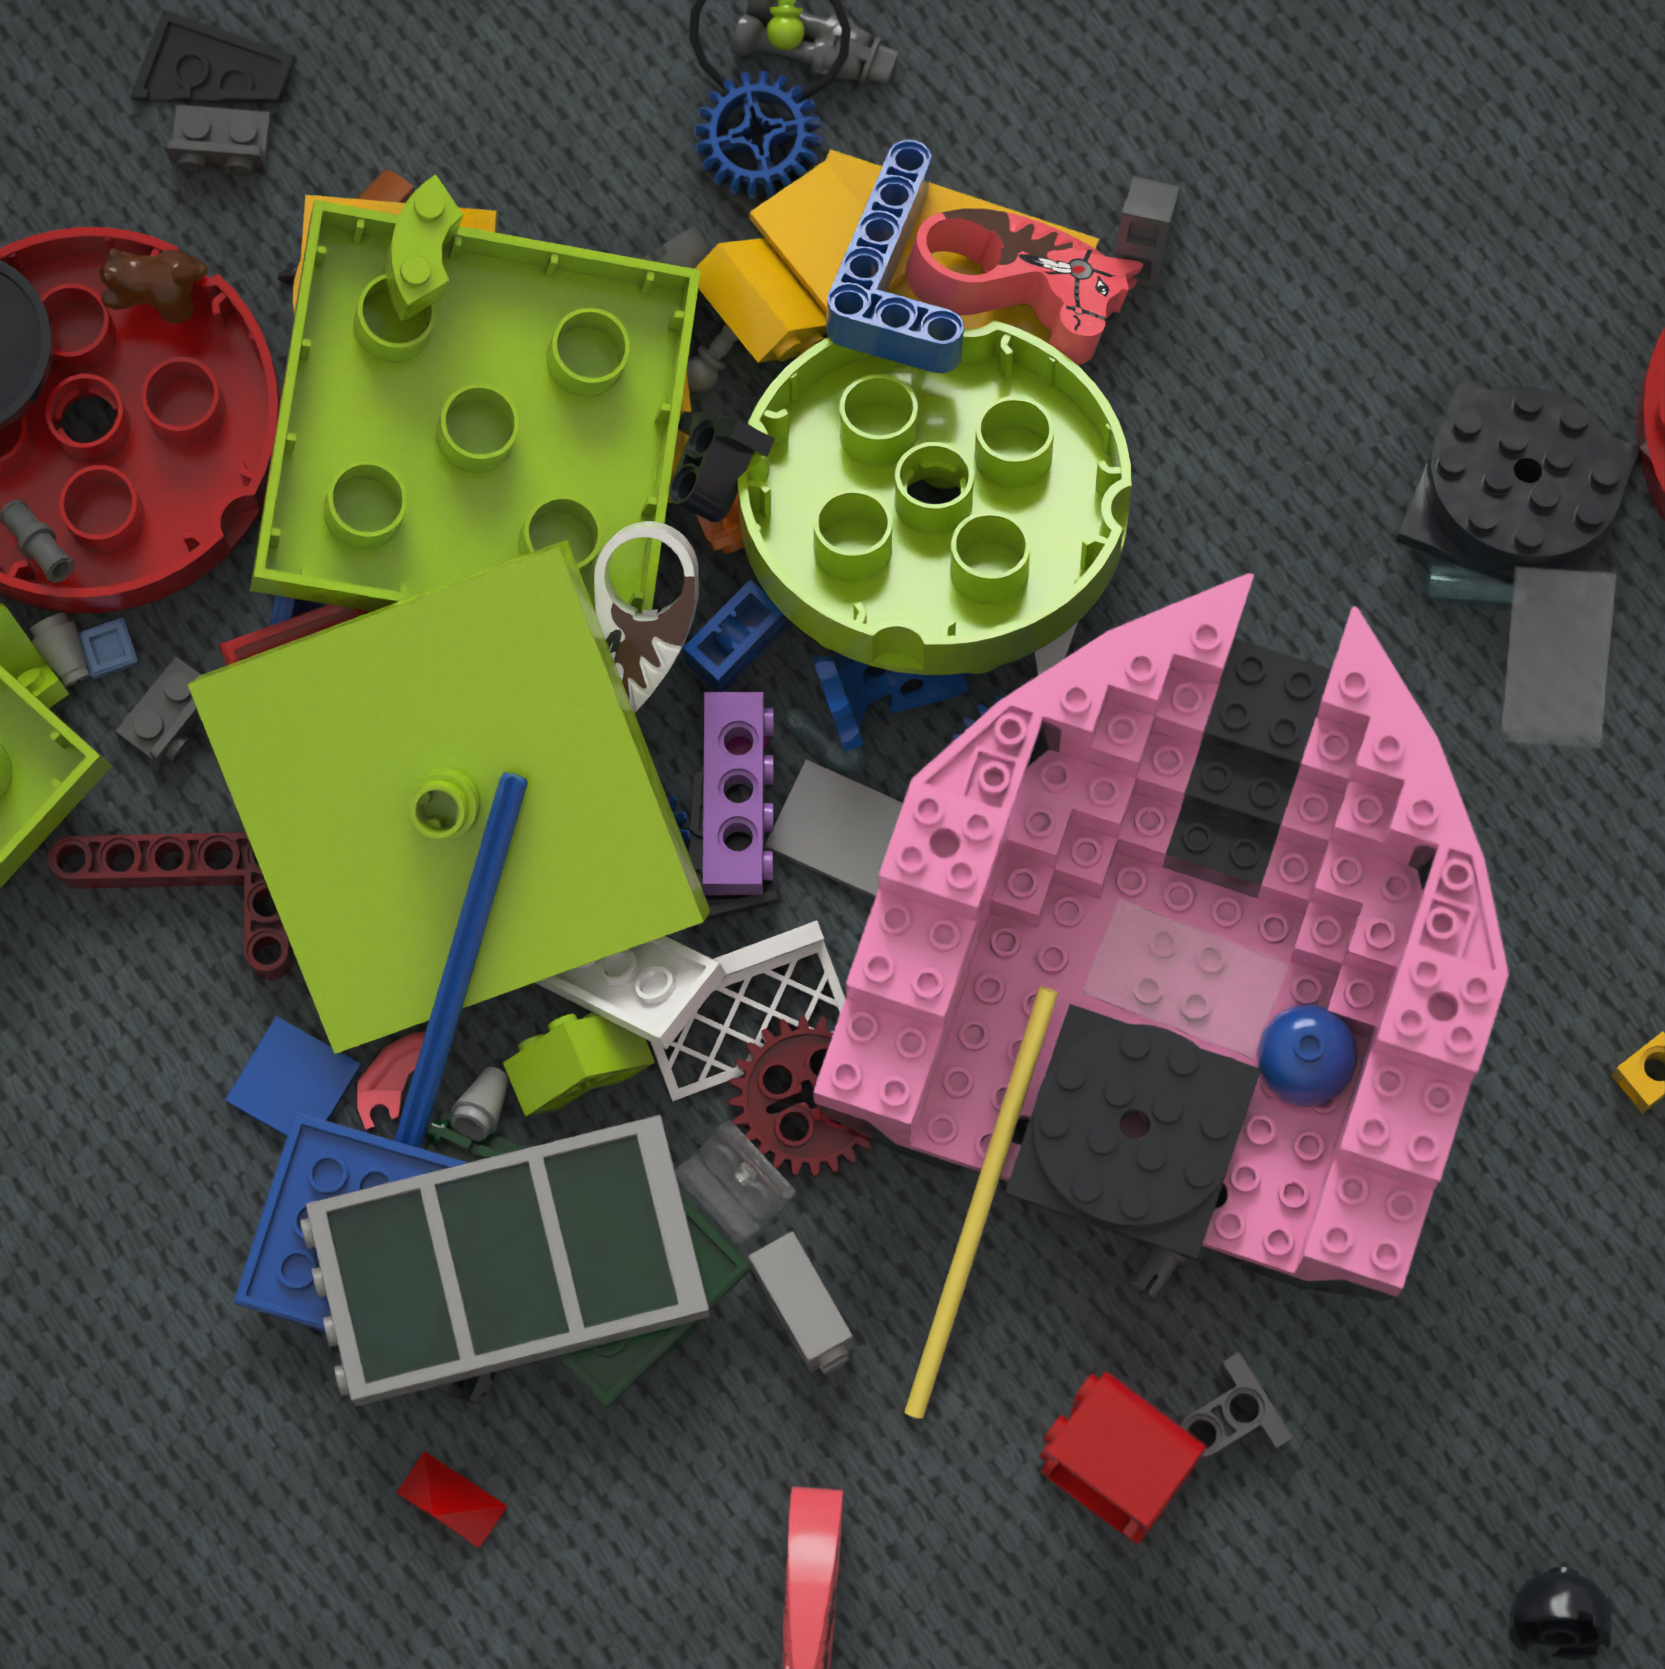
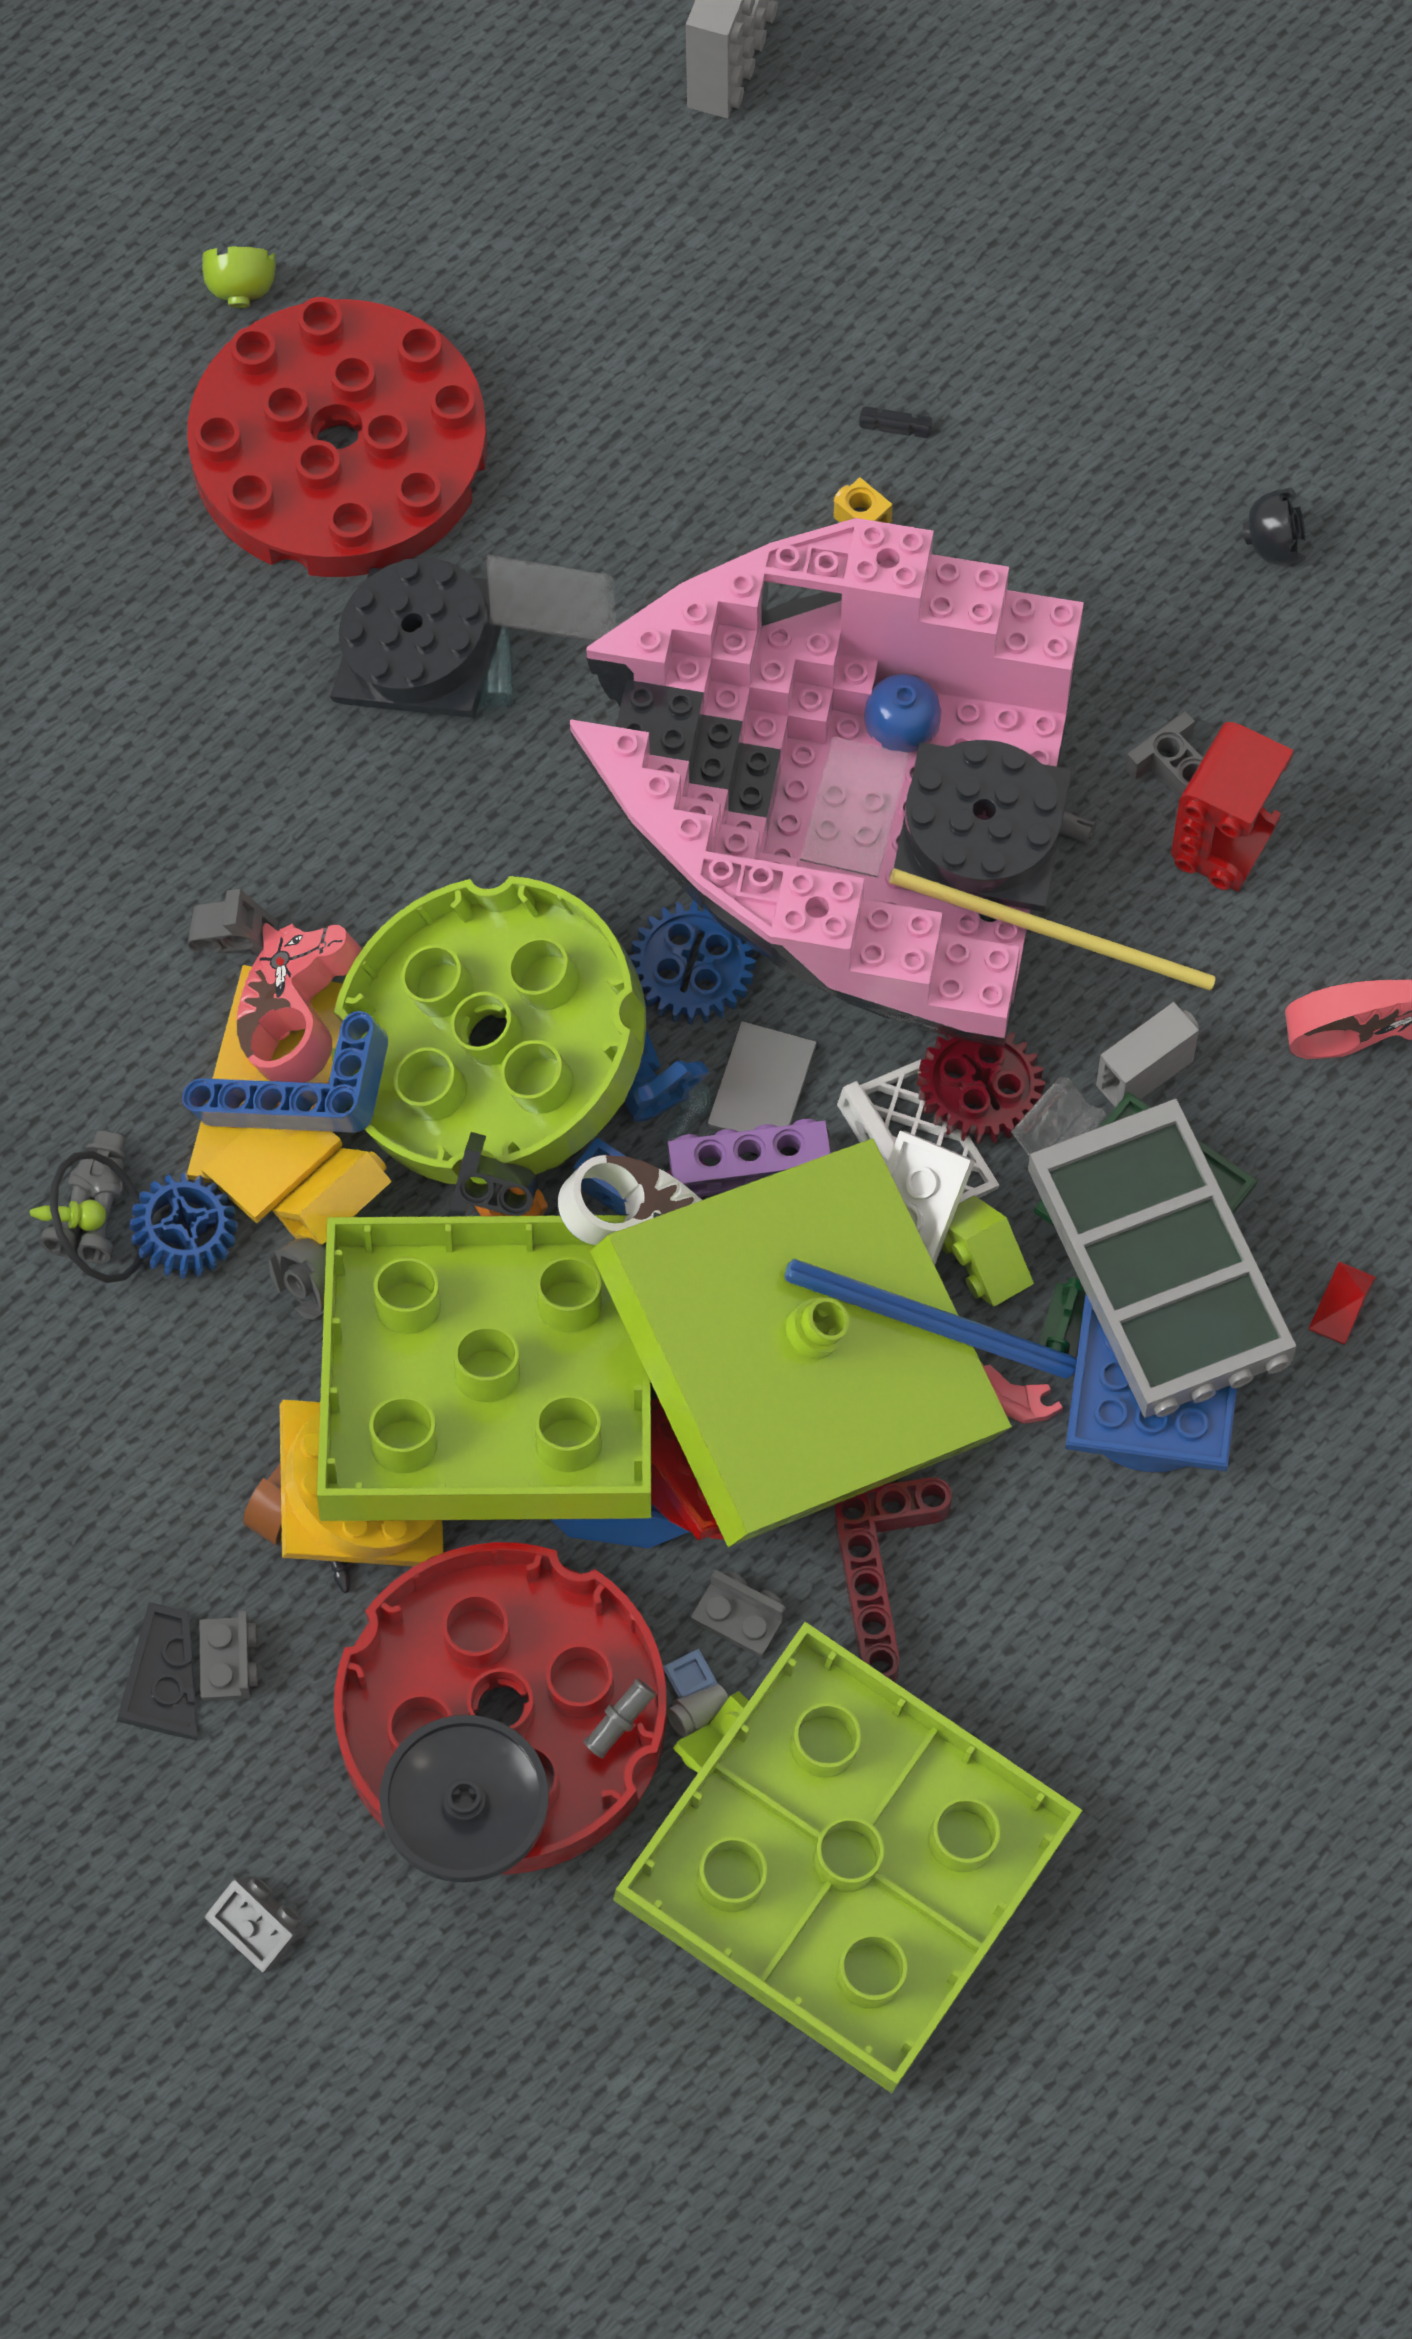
camera: 100 degrees left, 10 degrees down
reddish brown animal [99,248,208,324] -> none
blue tile [225,1016,362,1137] -> none
lime brick [386,174,463,323] -> none
light grey cone [451,1067,510,1141] -> none

